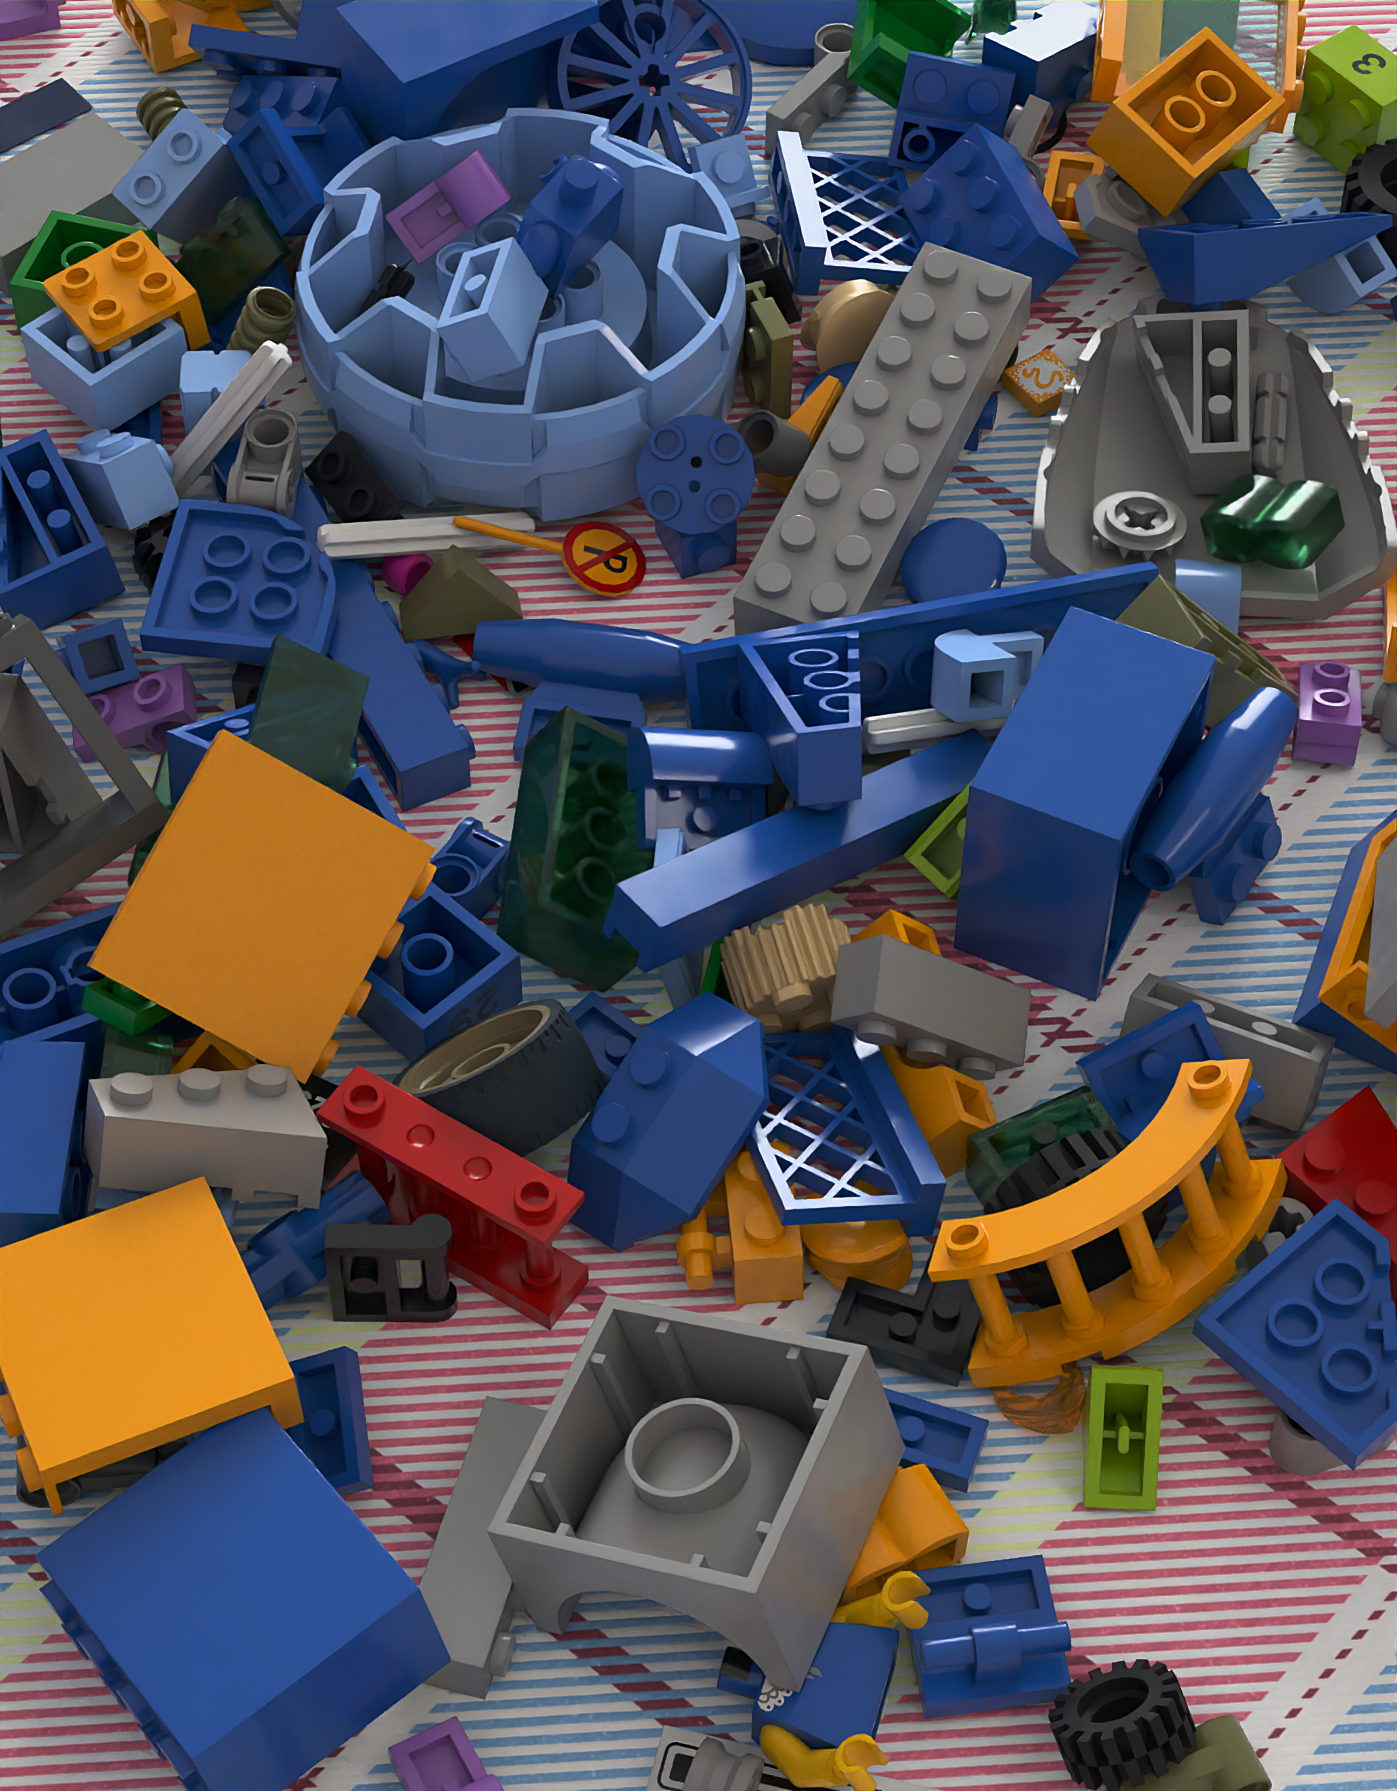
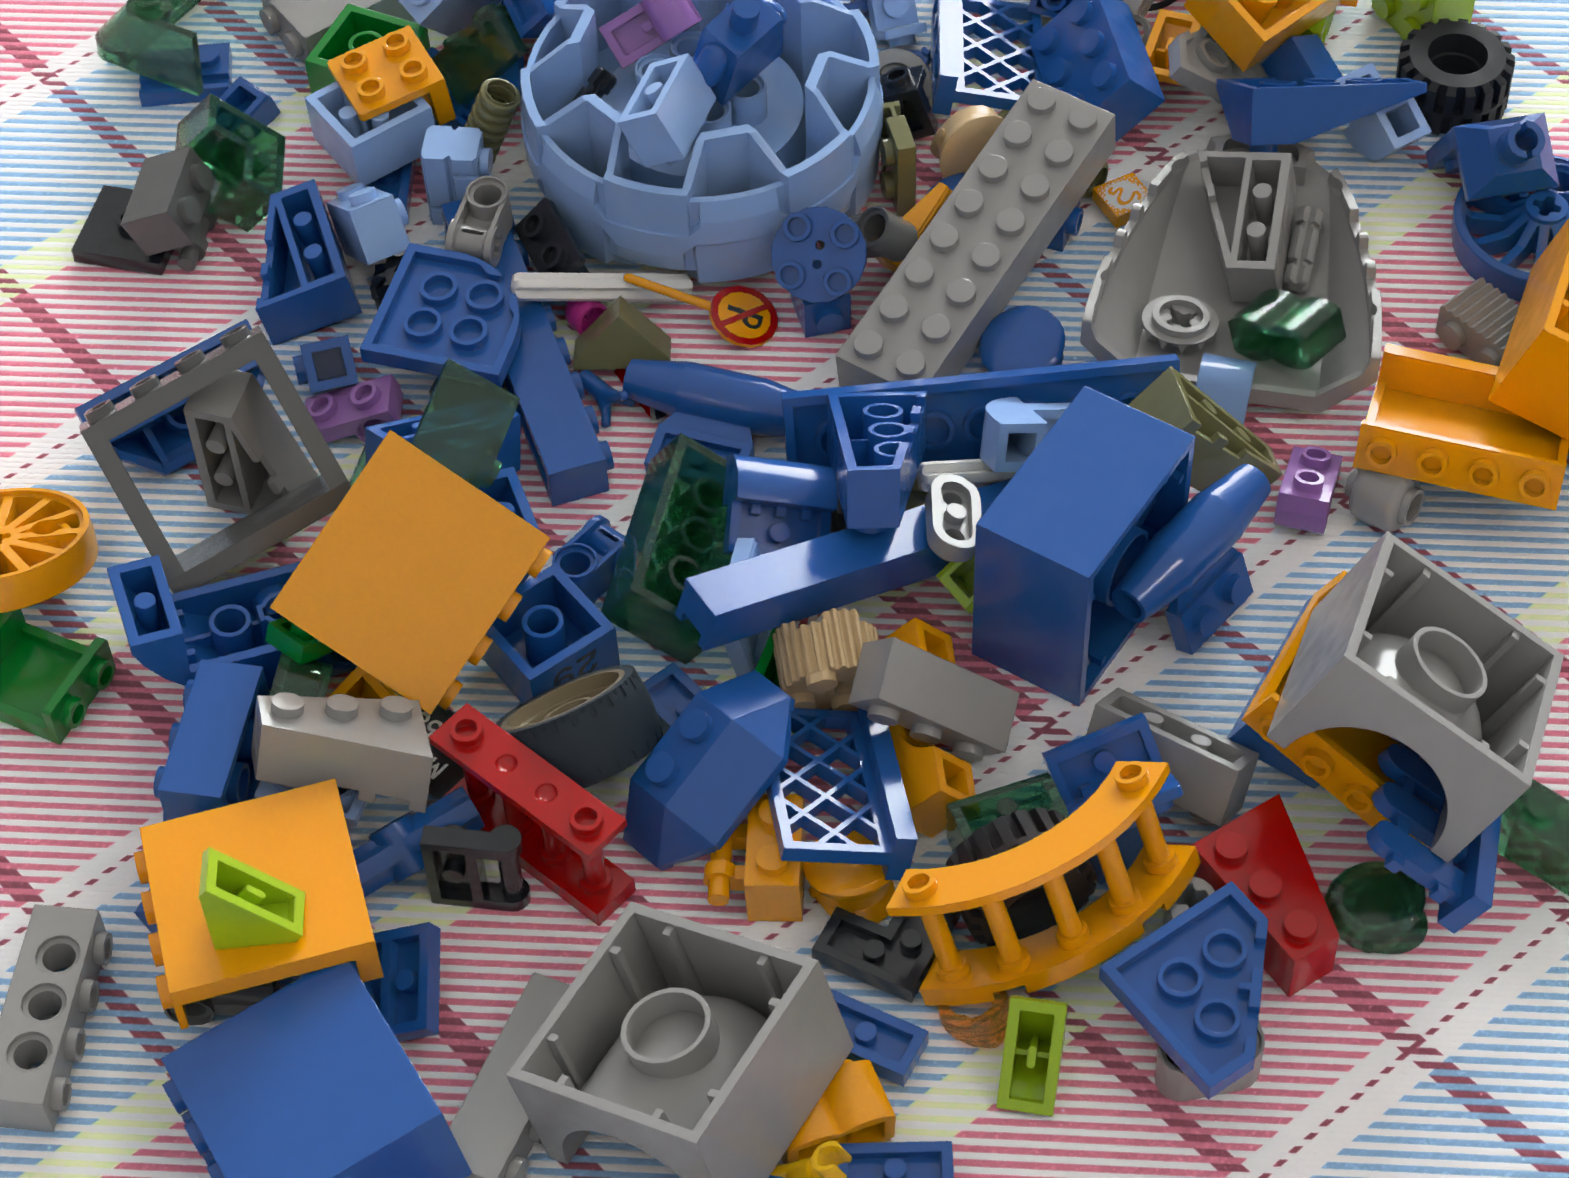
camera: 10 degrees right, 0 degrees up
white axle [170,341,292,500] -> none
none -> lime slope [199,847,305,950]
none -> light grey plate [925,474,982,562]

